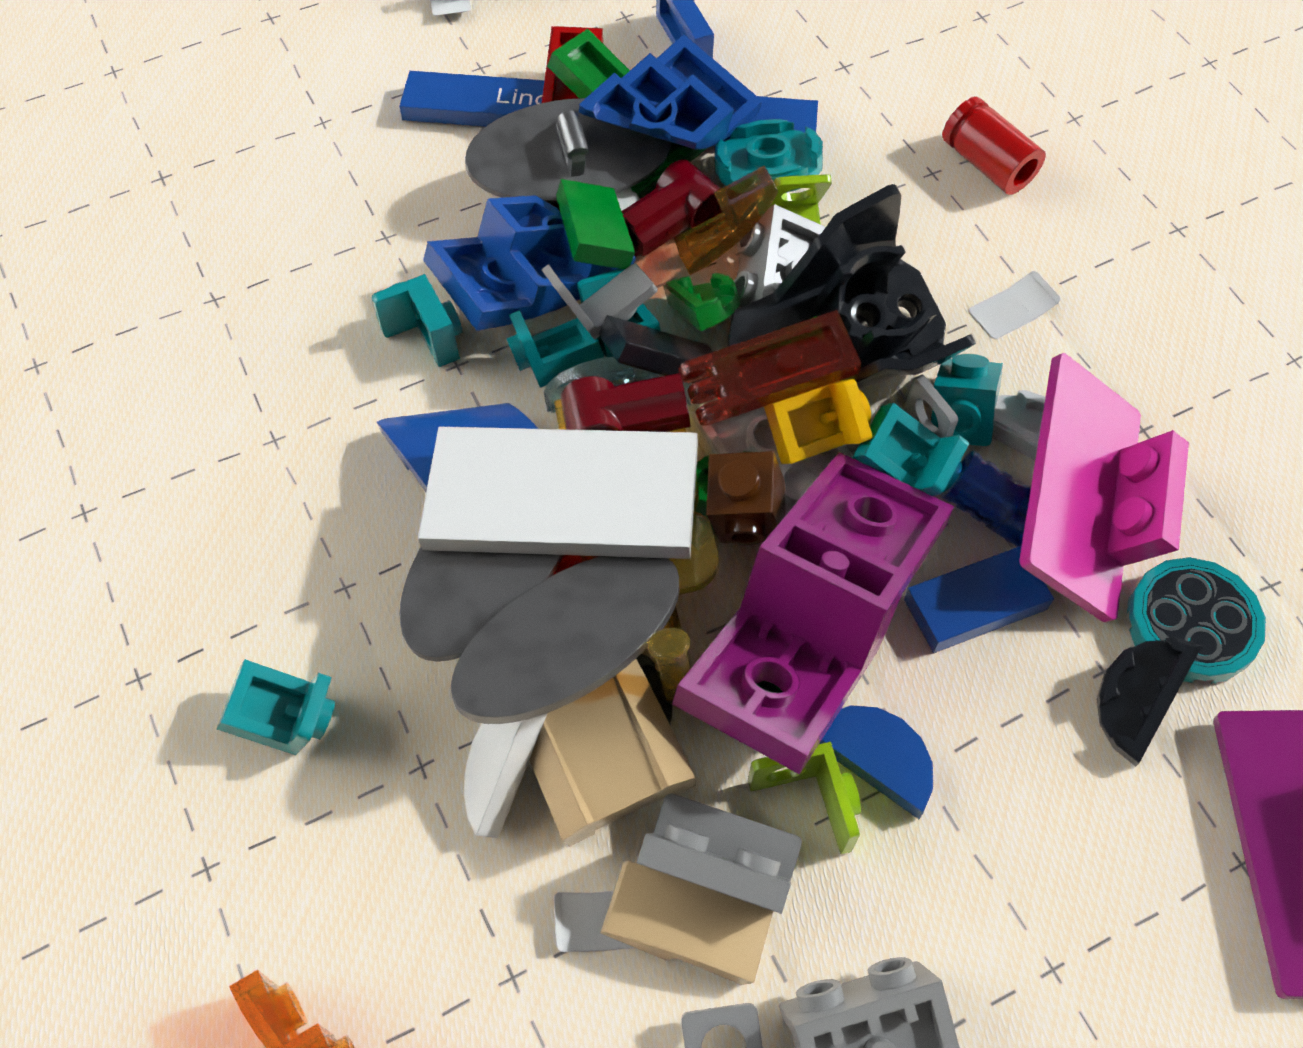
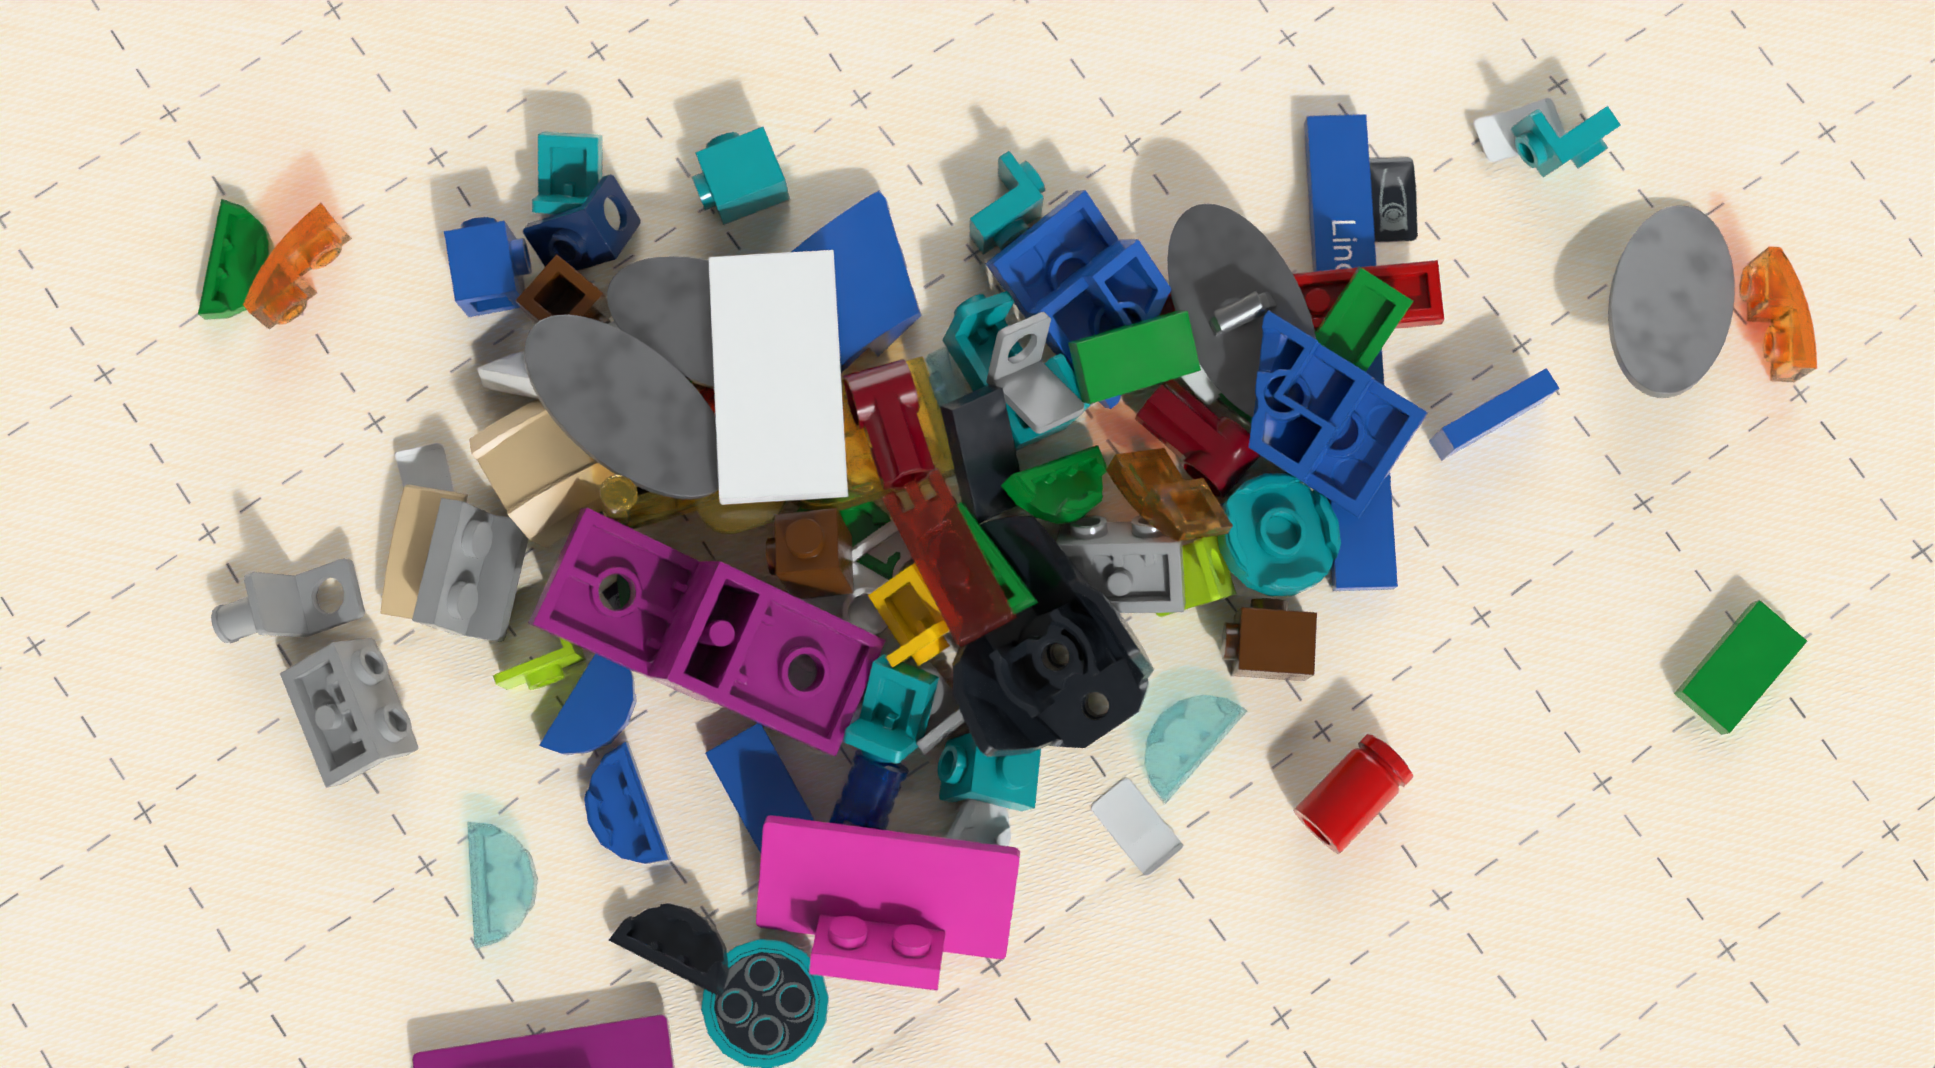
camera: 80 degrees right, 20 degrees up
none -> blue brick [444,217,532,318]
none -> clear light blue tile [467,822,538,949]
none -> reddish brown brick [515,255,612,324]
none -> dark blue bracket [523,174,641,271]
none -> blue tile [584,742,671,864]
none -> teal brick [691,126,790,225]
none -> clear light blue tile [1144,695,1248,804]
none -> reddish brown brick [1221,598,1317,681]
none -> black sticker [1369,157,1418,242]

